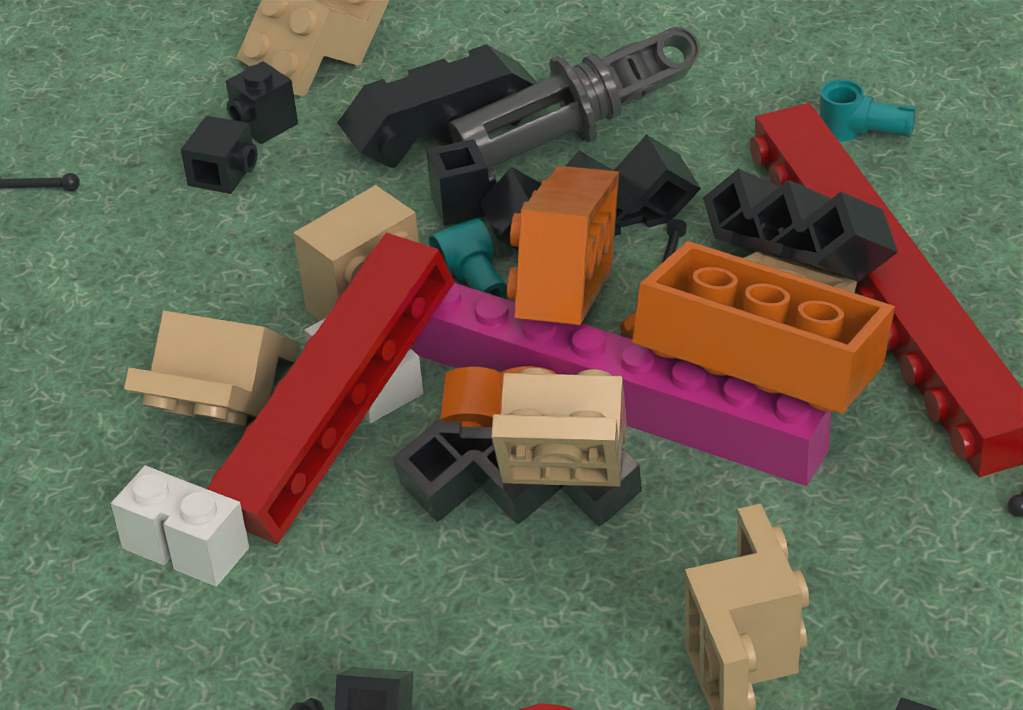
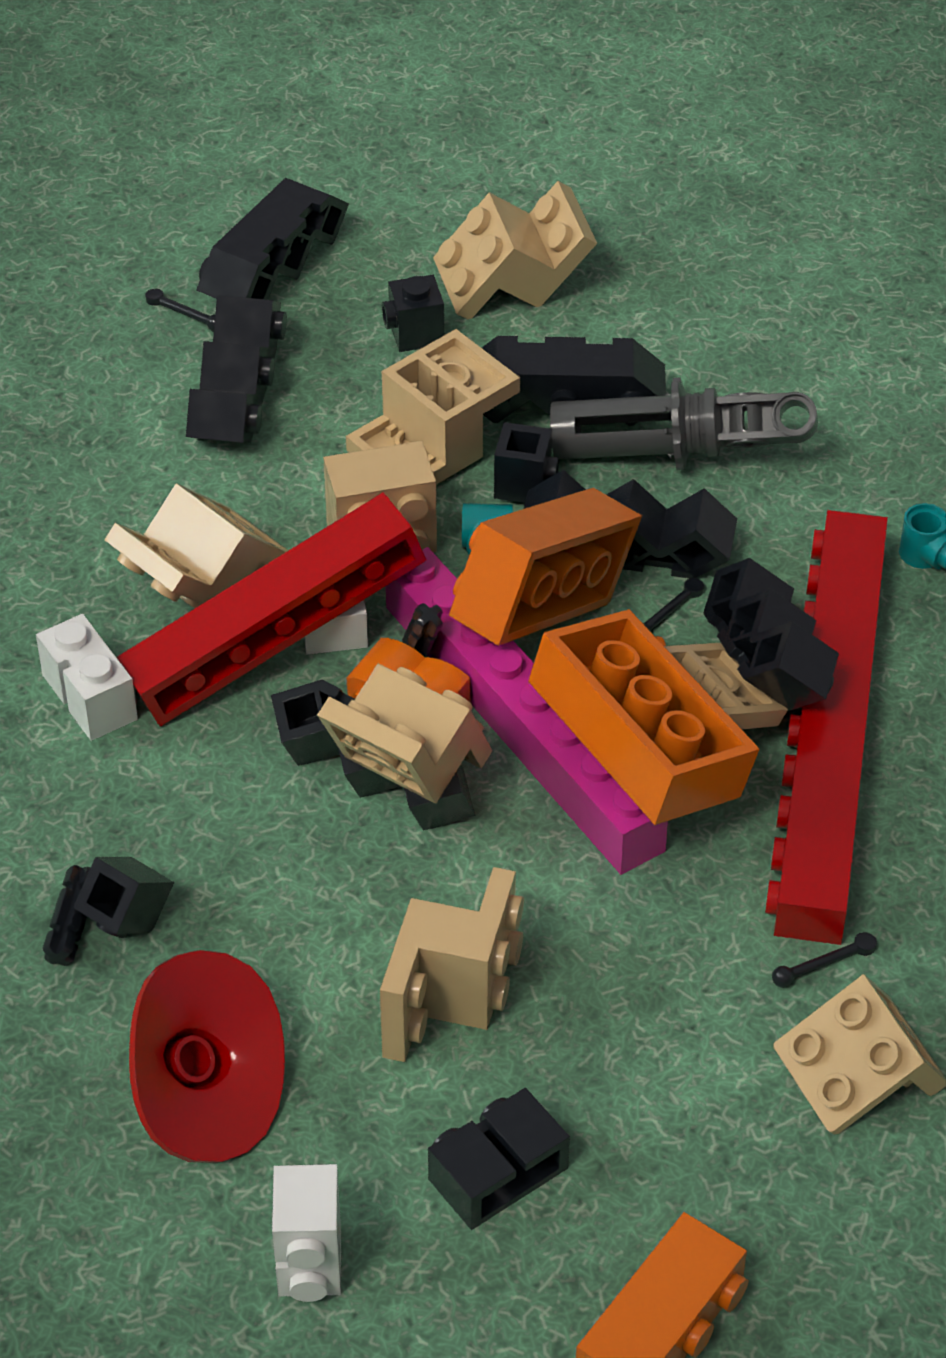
camera: 25 degrees right, 5 degrees up
black brick [181,115,258,194] -> none
none -> black brick [186,295,287,443]
none -> black brick [196,178,349,300]
none -> tan bracket [346,329,520,485]
none -> black axle [402,603,443,658]

